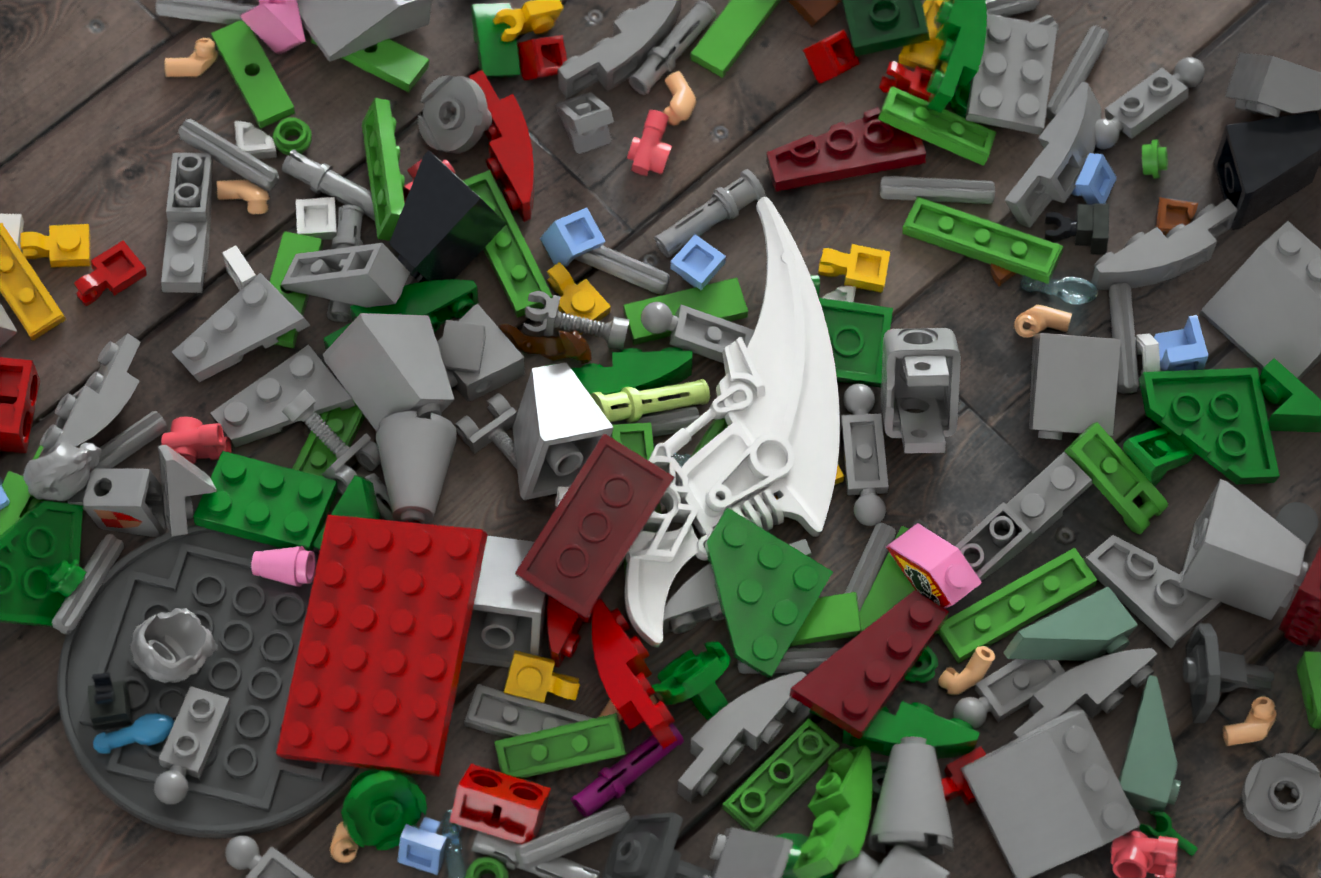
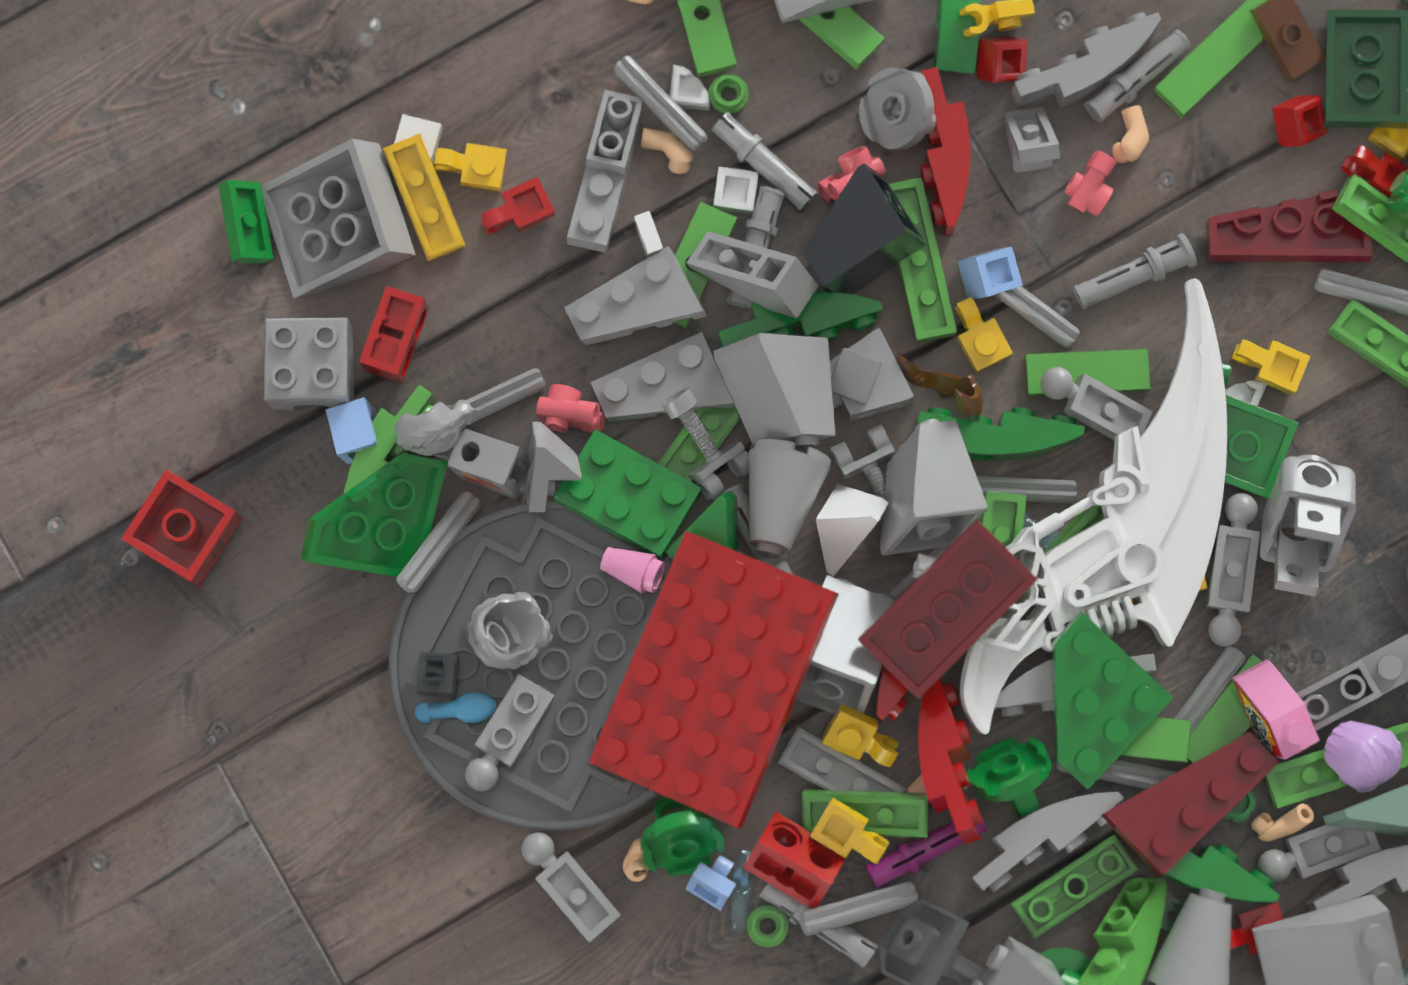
camera: 15 degrees right, 15 degrees up
light grey slope [39,333,141,458] -> none
green plate [48,559,86,598] -> none
bright green plate [362,98,405,241] -> none
light grey bar [522,291,630,351] -> none
yellowish green pin [591,379,710,423] -> none
light blue tile [670,235,726,290] -> none
none -> yellow plate [810,798,890,864]
none -> white slope [816,484,889,576]
none -> lavender hair [1324,721,1402,793]

